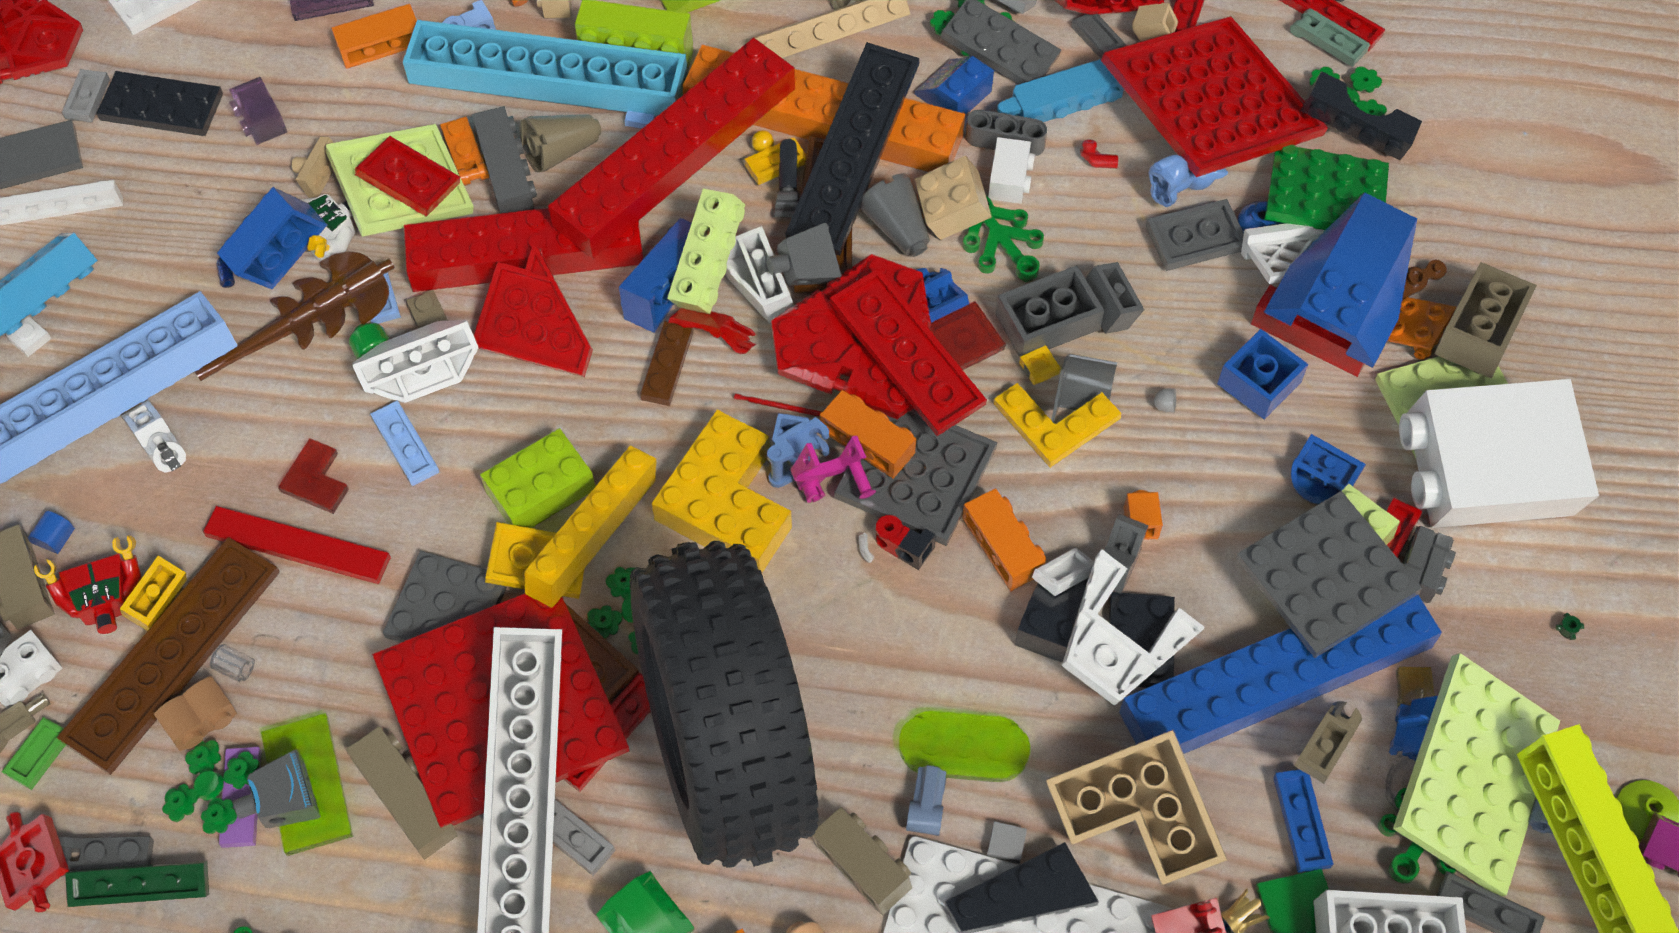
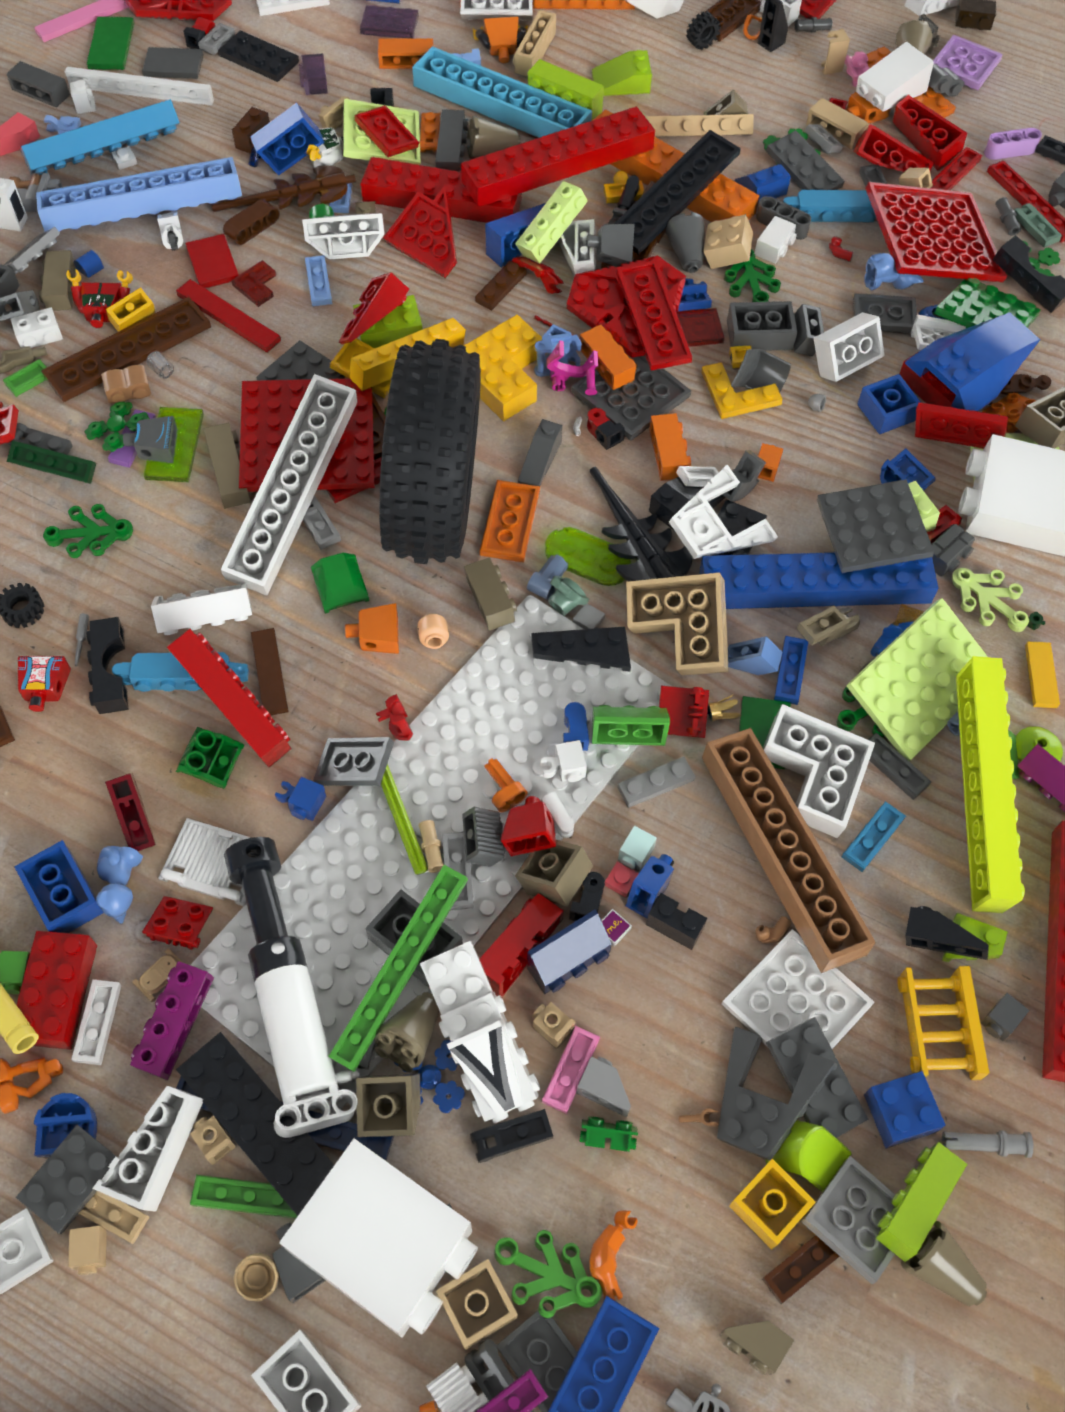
camera: 20 degrees right, 0 degrees up
none -> leg [183,17,215,49]
none -> red tile [185,234,240,288]
none -> reddish brown beam [223,199,280,245]
none -> reddish brown brick [232,107,270,154]
none -> red wedge [339,272,409,345]
none -> black panel [370,88,394,107]
none -> orange tile [479,480,540,563]
none -> dark grey slope [518,419,563,486]
none -> sand green piece [548,576,589,616]
none -> black animal [590,467,692,581]
none -> medium blue slope [728,636,783,675]
none -> white brick [814,312,885,382]
none -> red plate [915,402,1008,449]
none -> yellowish green plant [952,568,1029,632]
none -> dark grey pin [995,197,1021,236]
none -> yellow tile [1025,641,1060,708]

